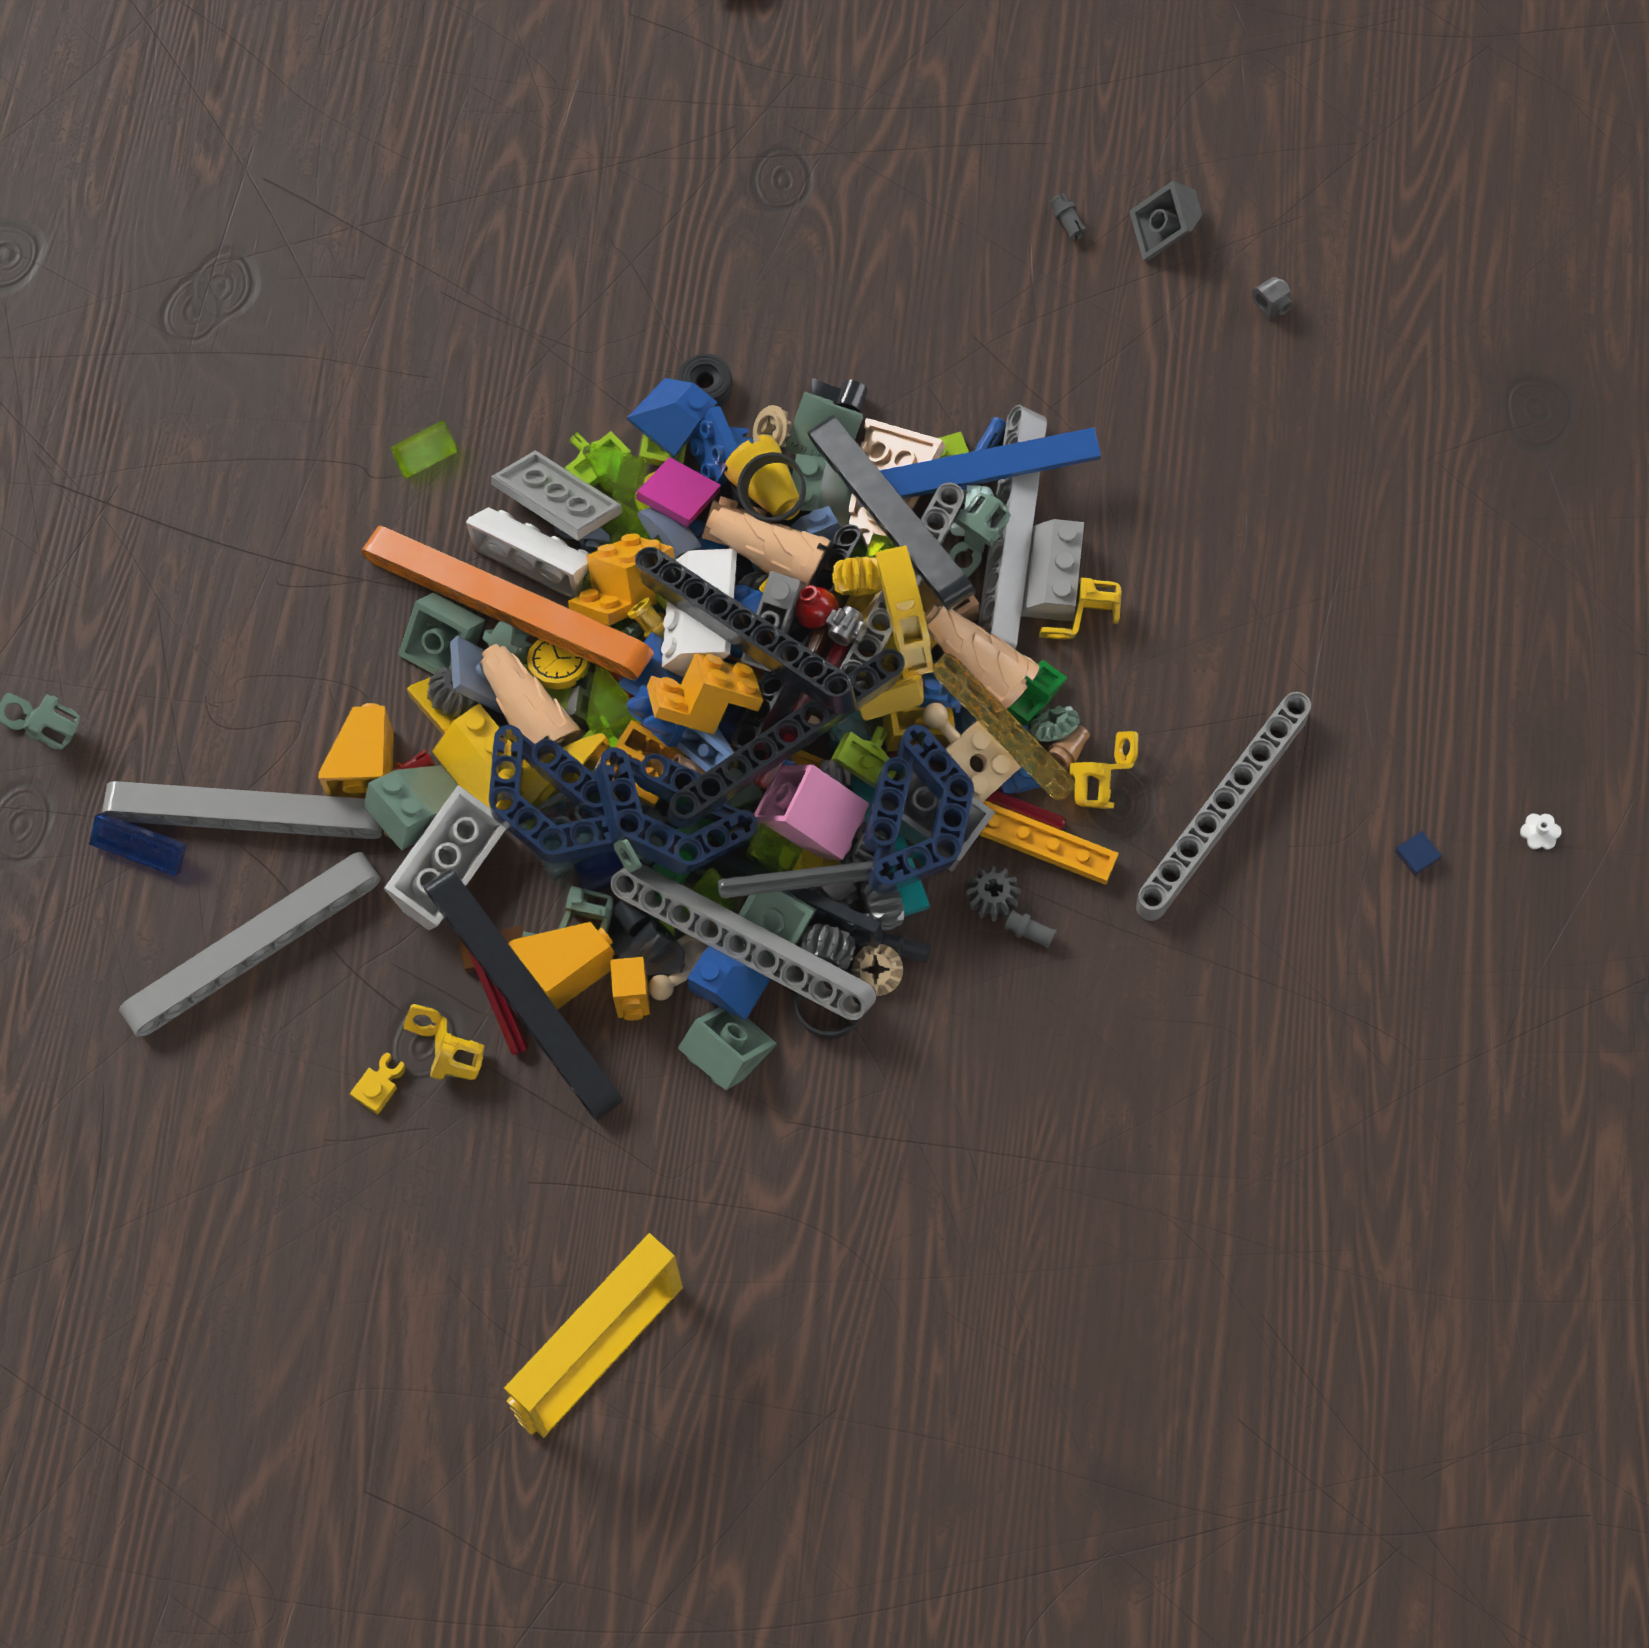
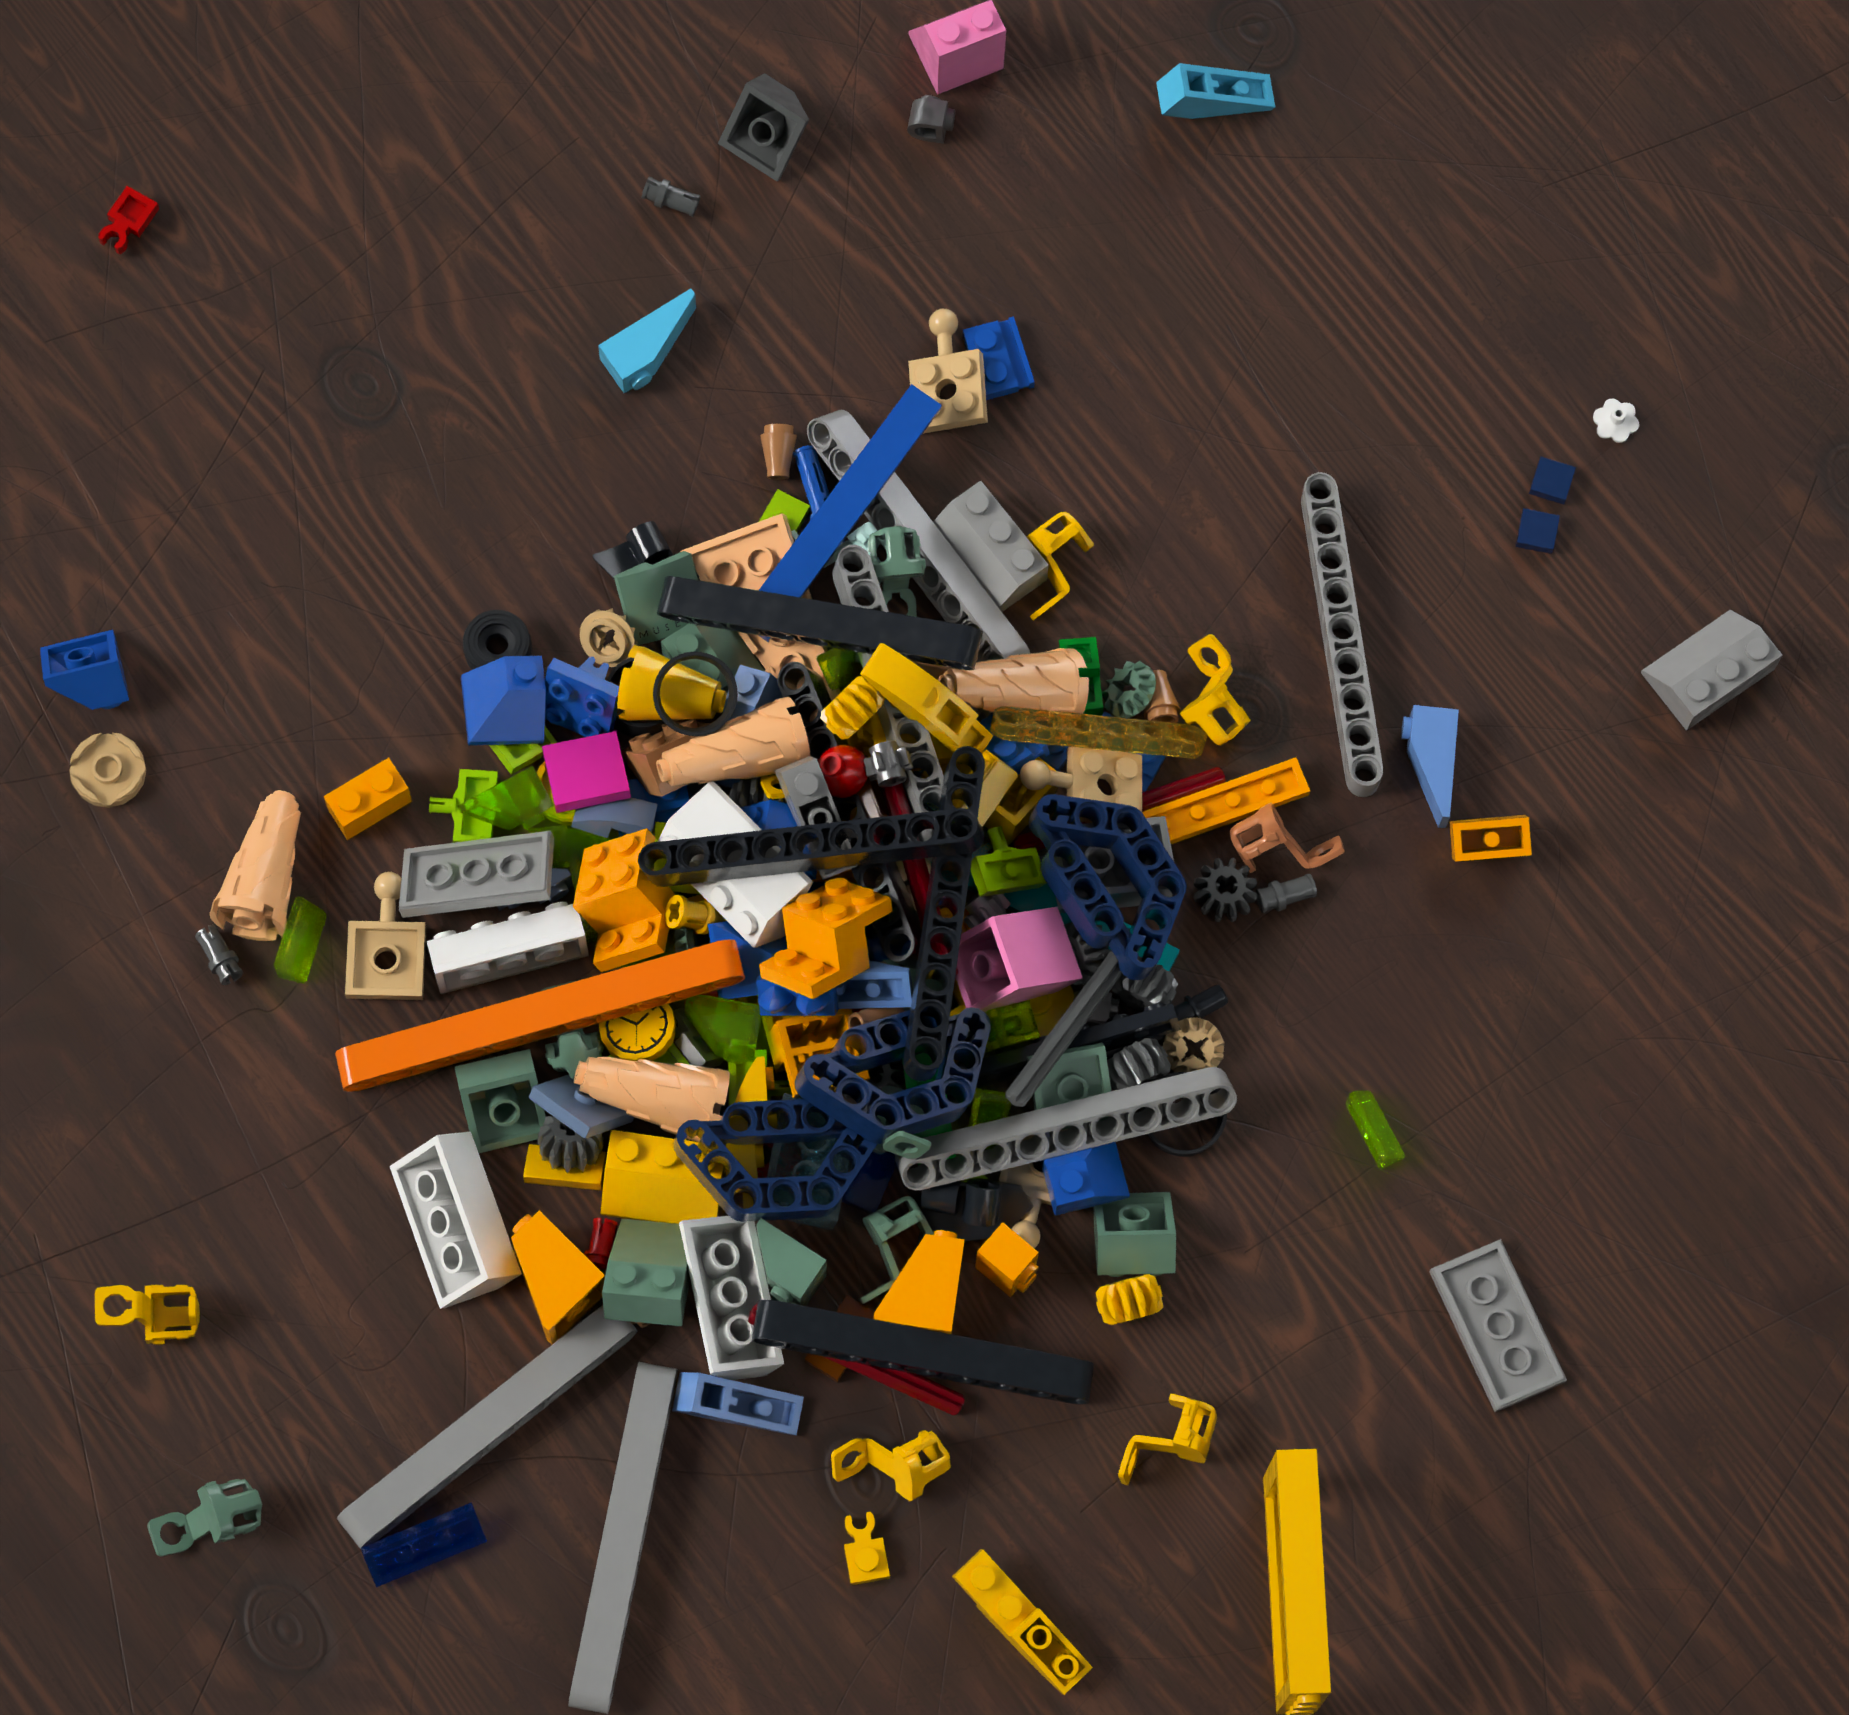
camera: 50 degrees left, 5 degrees up
none -> blue slope [40,630,129,710]
none -> tan tile [70,733,147,808]
none -> yellow piece [95,1285,200,1345]
none -> dark grey pin [195,924,243,985]
none -> light nougat cone [210,790,301,941]
none -> light orange brick [323,757,412,840]
none -> tan plate [345,872,426,1000]
none -> white slope [389,1132,522,1309]
none -> medium azure slope [598,288,696,393]
none -> medium blue slope [672,1372,804,1435]
none -> sand green slope [756,1218,827,1306]
none -> medium nougat cone [760,424,797,480]
none -> tan plate [908,308,988,434]
none -> bright pink slope [909,0,1006,95]
none -> yellow slope [952,1549,1093,1695]
none -> blue plate [962,316,1035,400]
none -> yellow gear [1096,1274,1164,1325]
none -> yellow piece [1118,1394,1217,1486]
none -> medium azure slope [1156,63,1275,119]
none -> nougat piece [1230,802,1345,873]
none -> clear neon green slope [1345,1090,1405,1170]
none -> medium blue slope [1401,705,1459,828]
none -> light grey tile [1429,1239,1567,1412]
none -> light orange brick [1449,815,1532,862]
none -> dark blue tile [1529,456,1576,505]
none -> light grey slope [1641,610,1783,731]

